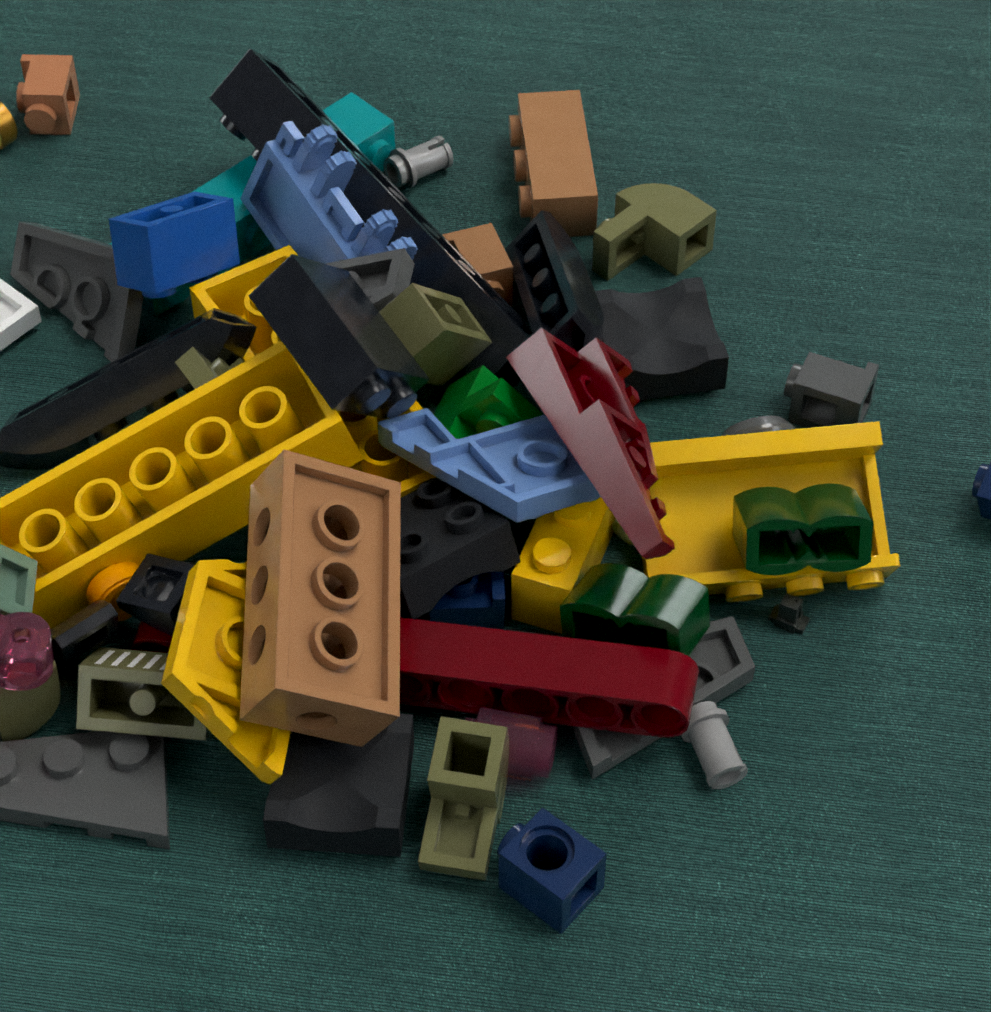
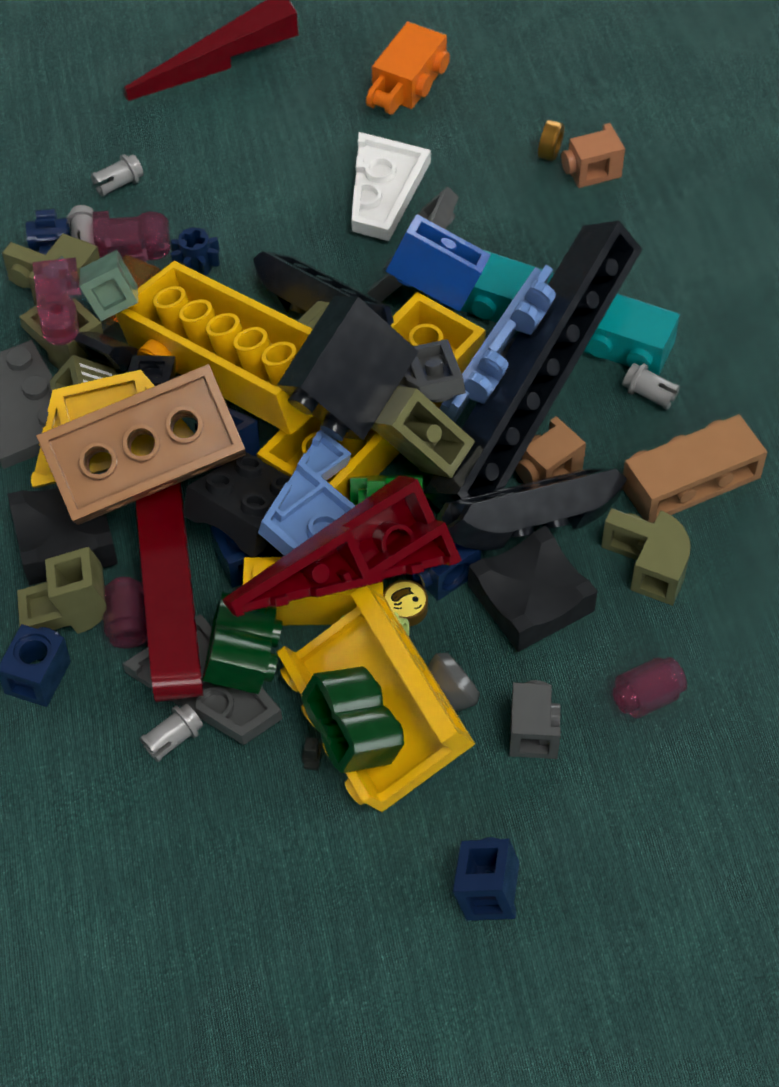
camera: 70 degrees right, 5 degrees up
none -> clear pink brick [612,657,687,719]

